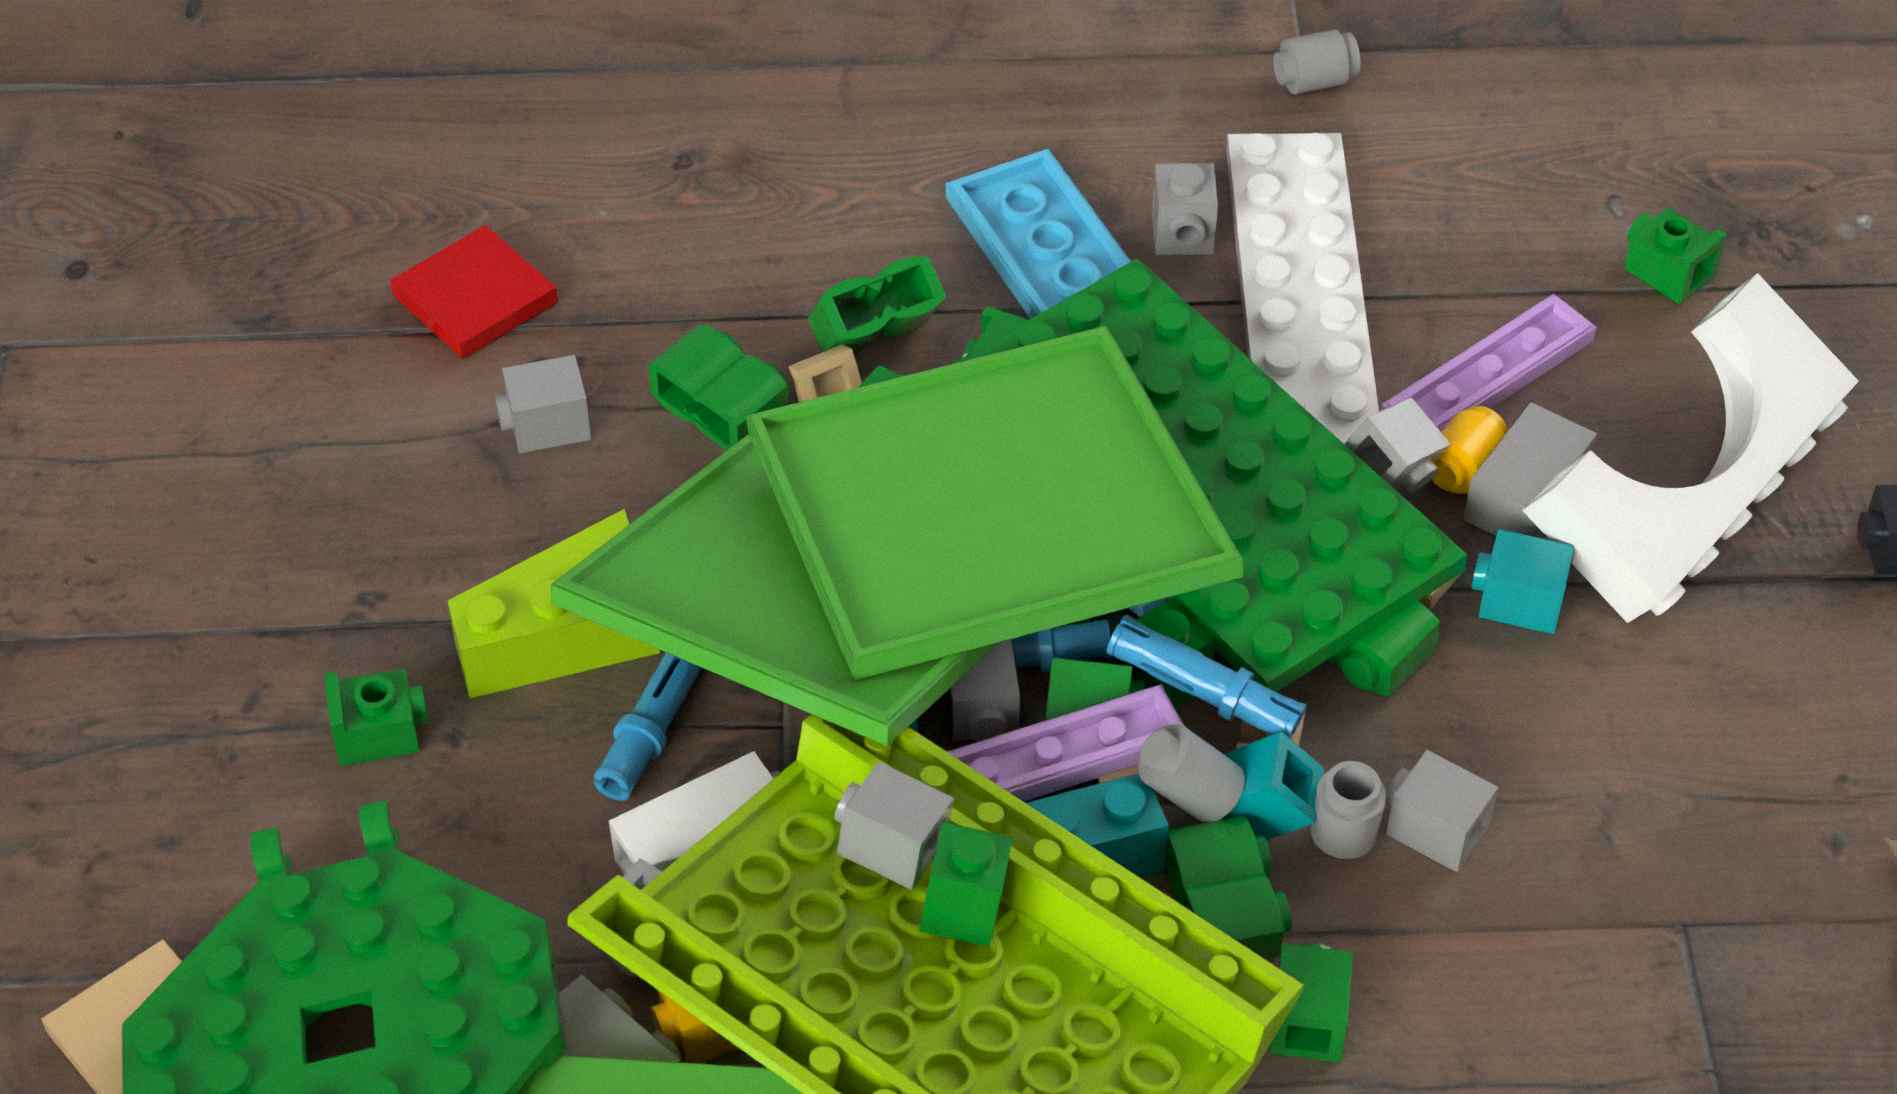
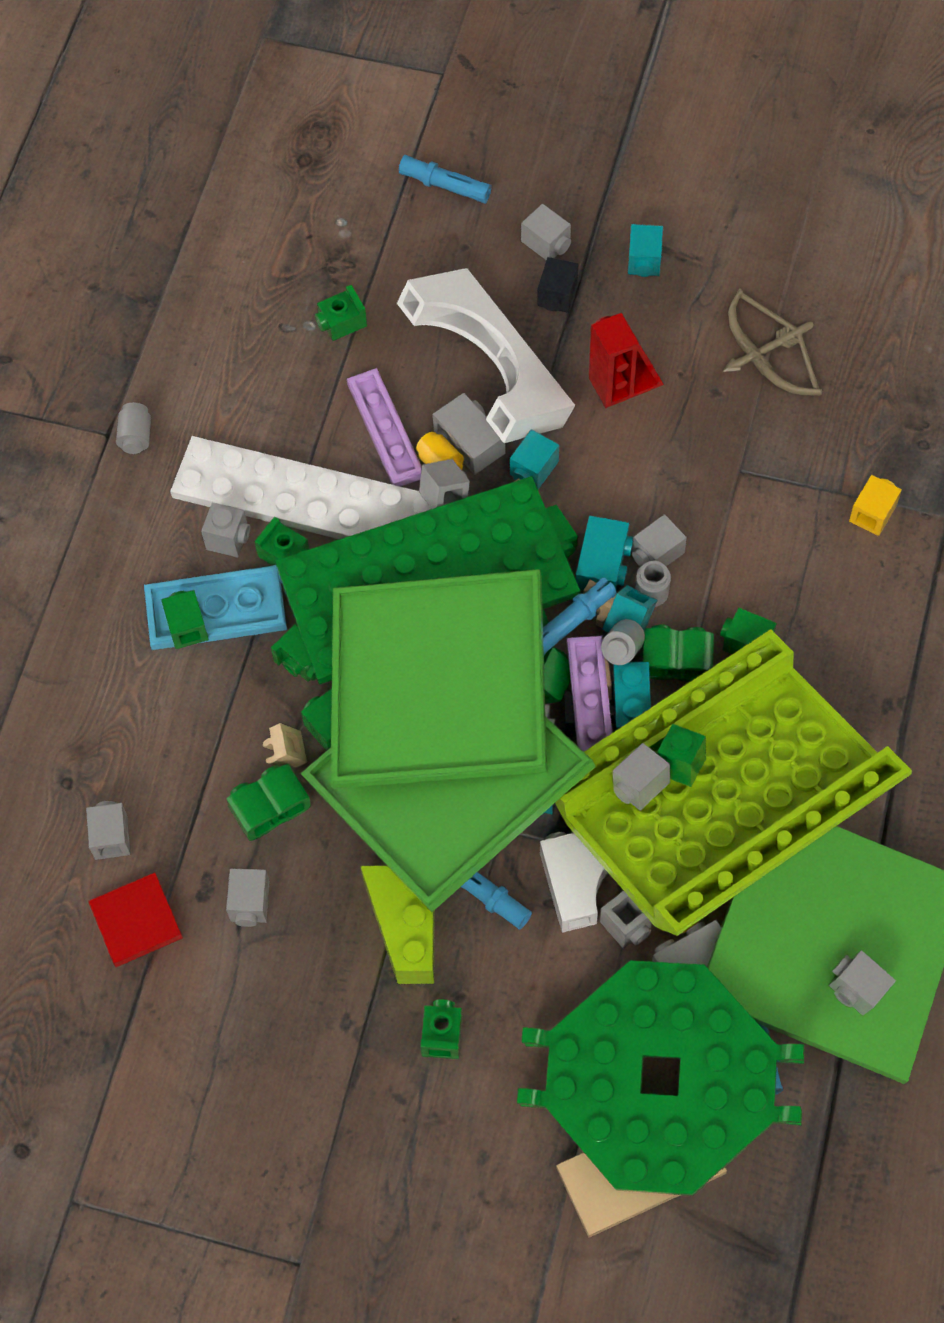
camera: 70 degrees left, 15 degrees up
green brick [807,256,946,355] -> none
none -> light grey brick [86,801,131,860]
none -> green brick [161,590,209,649]
none -> green brick [254,516,310,566]
none -> teal brick [576,515,633,591]
none -> red wedge [589,312,664,408]

